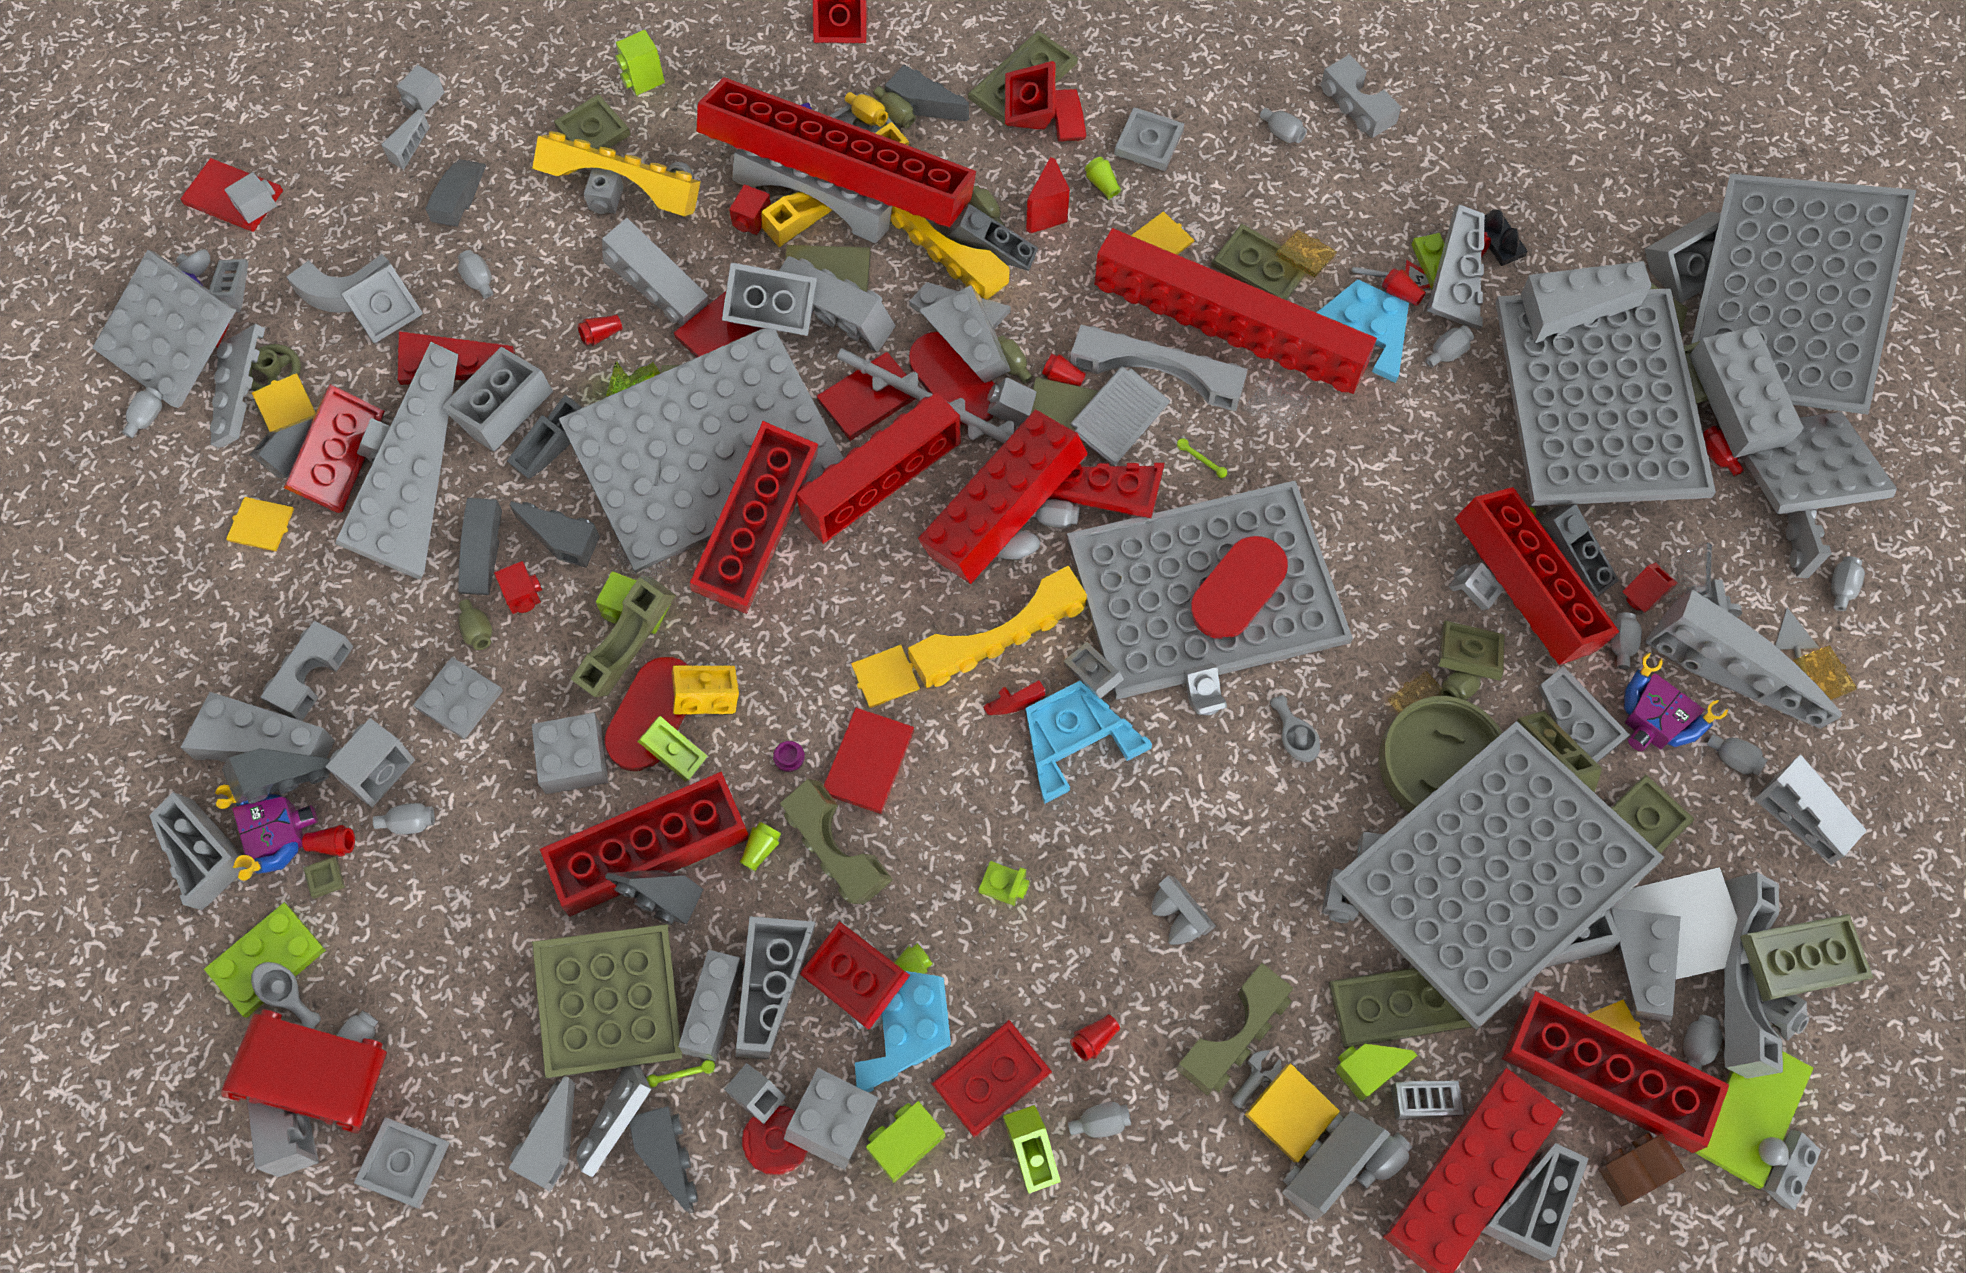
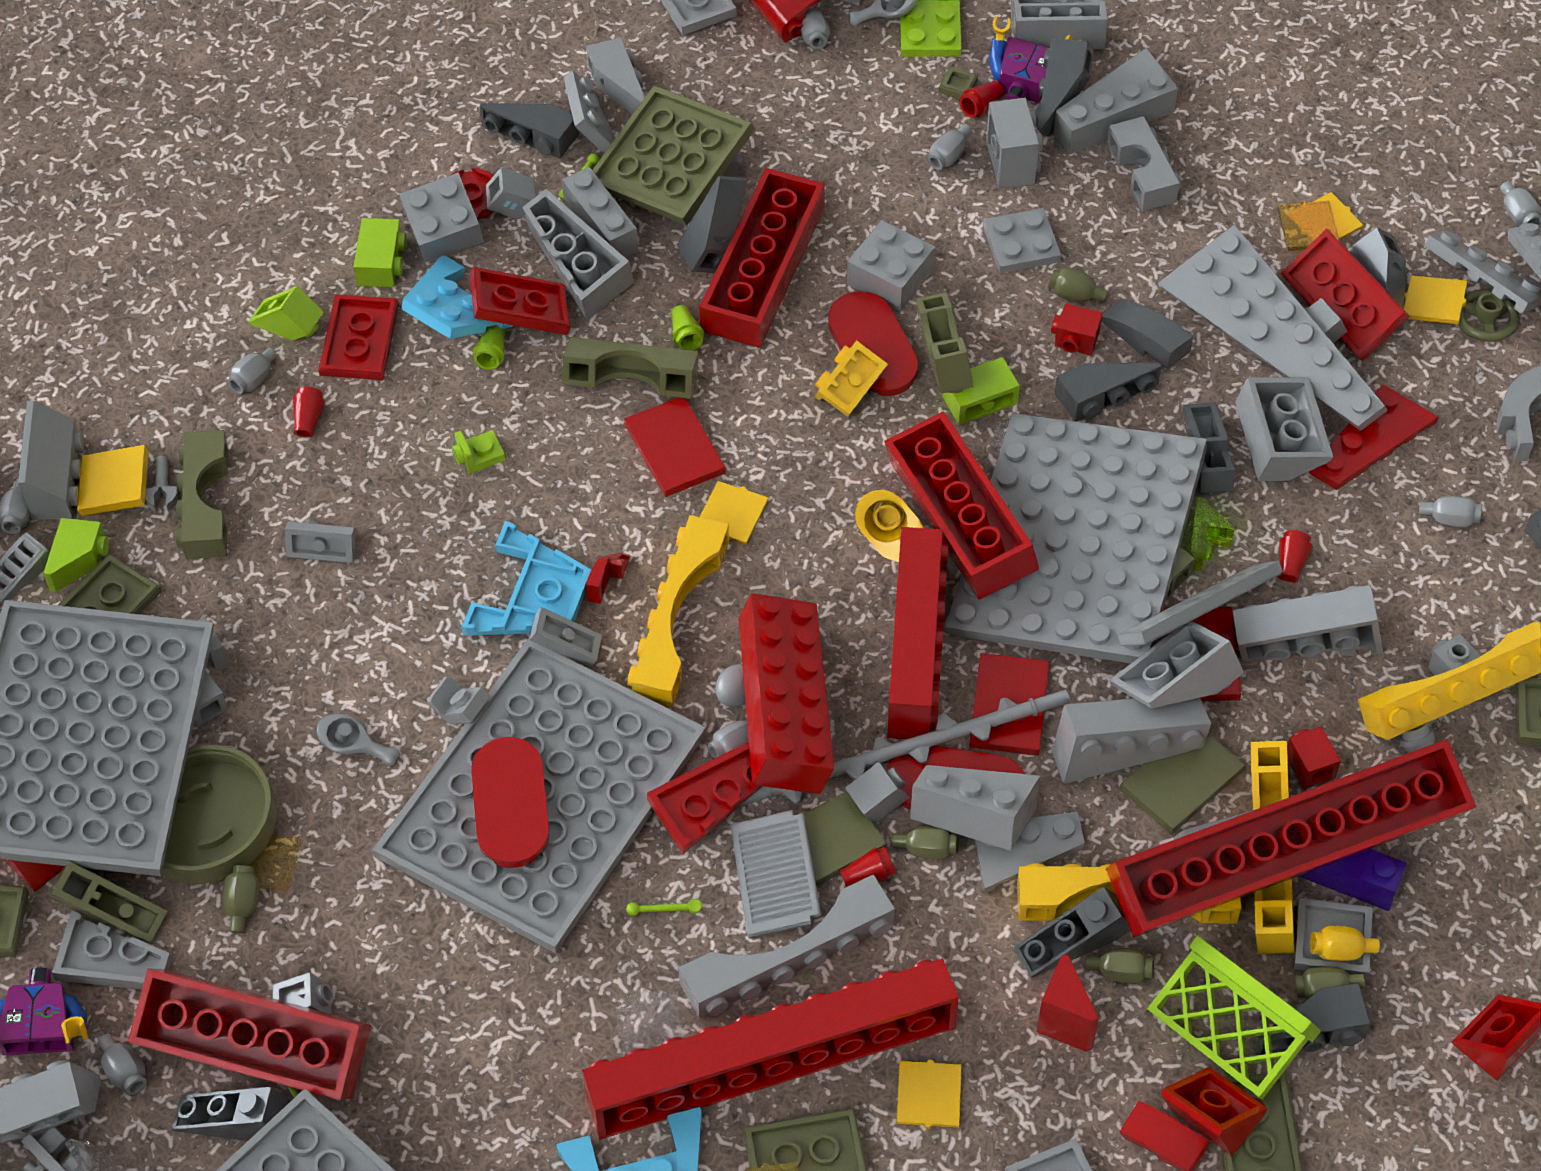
camera: 135 degrees right, 10 degrees down
light grey plate [340,264,423,344] -> none
lime plate [637,716,708,782] -> none
magenta plate [773,741,805,772] -> none
lime cone [1084,157,1121,199] -> none
olive plate [1439,621,1505,681] -> none
red brick [1622,562,1678,613] -> none
none -> yellow piece [855,490,924,562]
none -> light grey tile [1118,561,1283,647]
none -> lime fence [1147,935,1321,1100]
none -> clear yellow piece [1277,200,1340,251]

